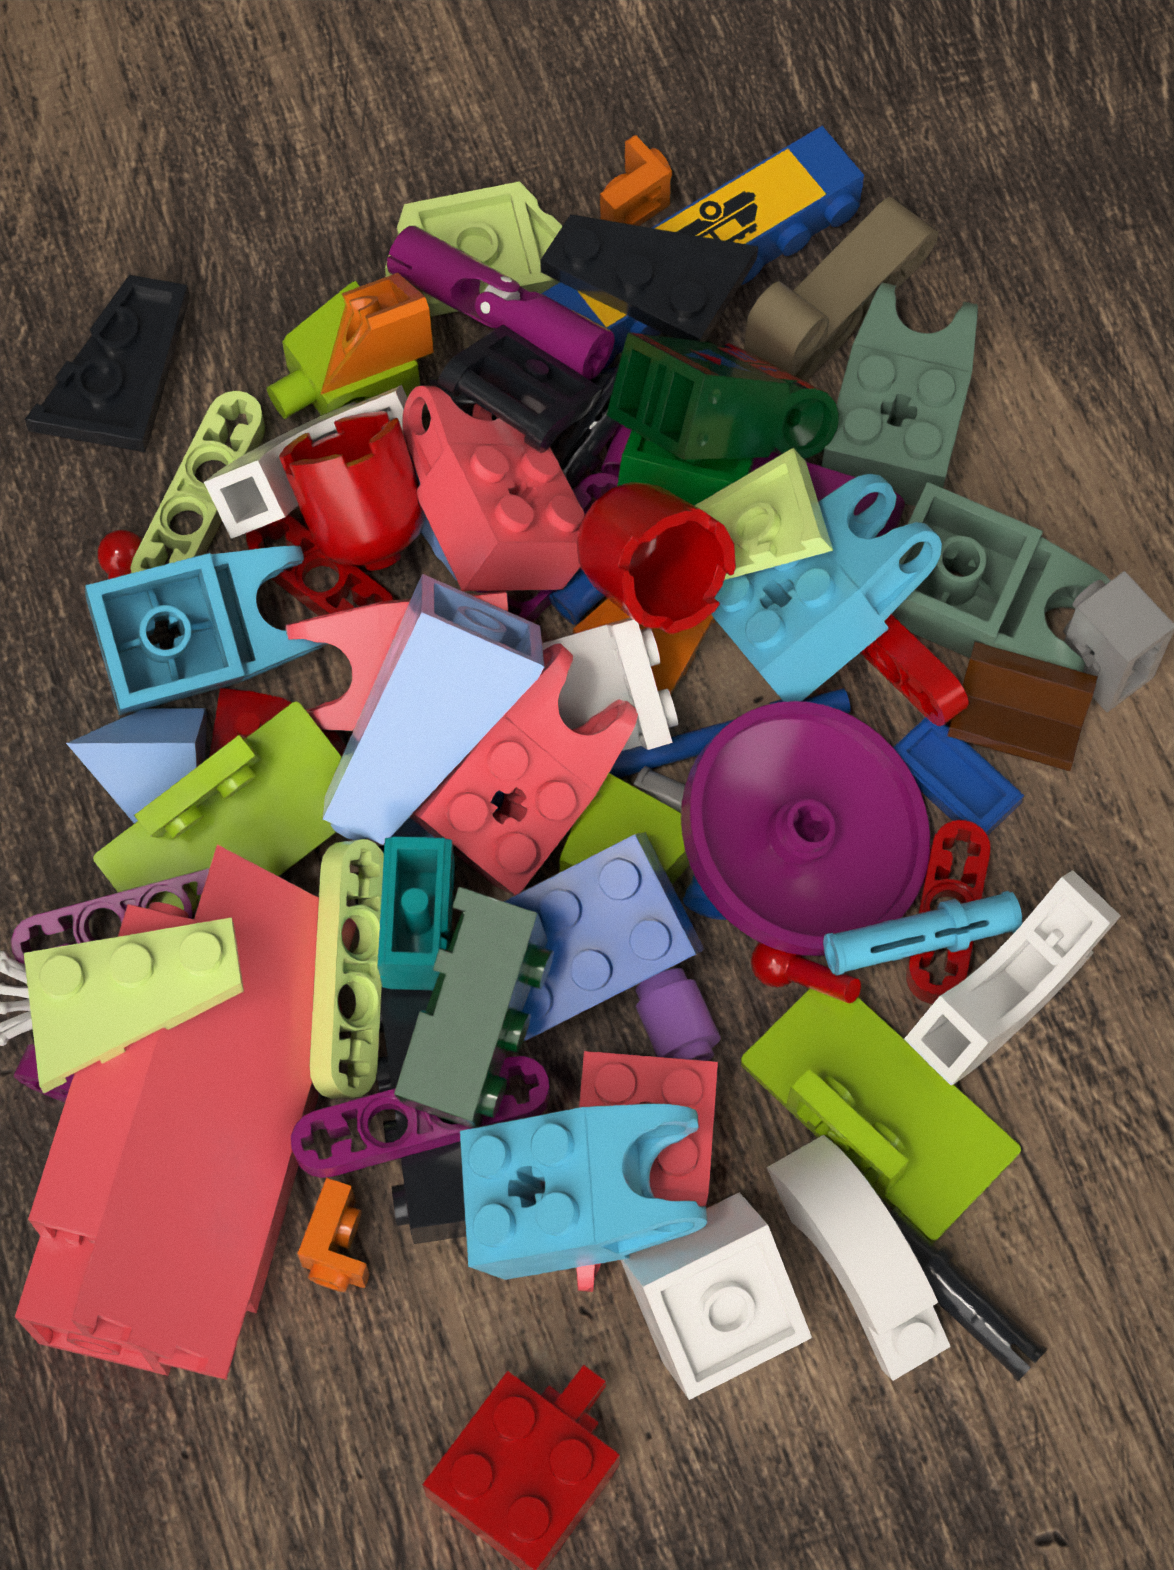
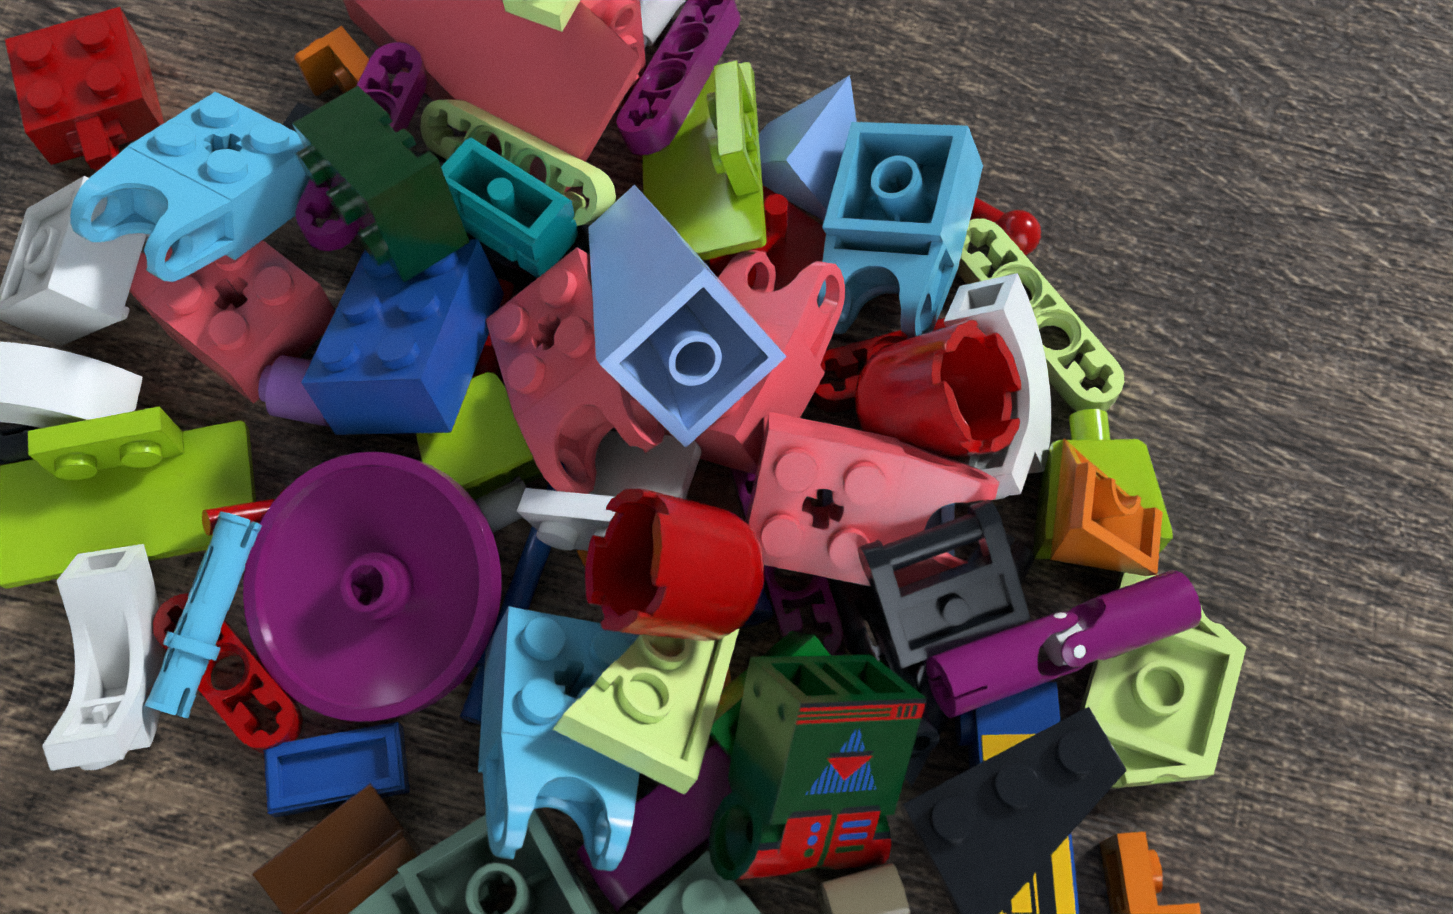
camera: 125 degrees right, 0 degrees up
black wing [25,275,190,452] -> none
red beam [860,614,969,726] -> none

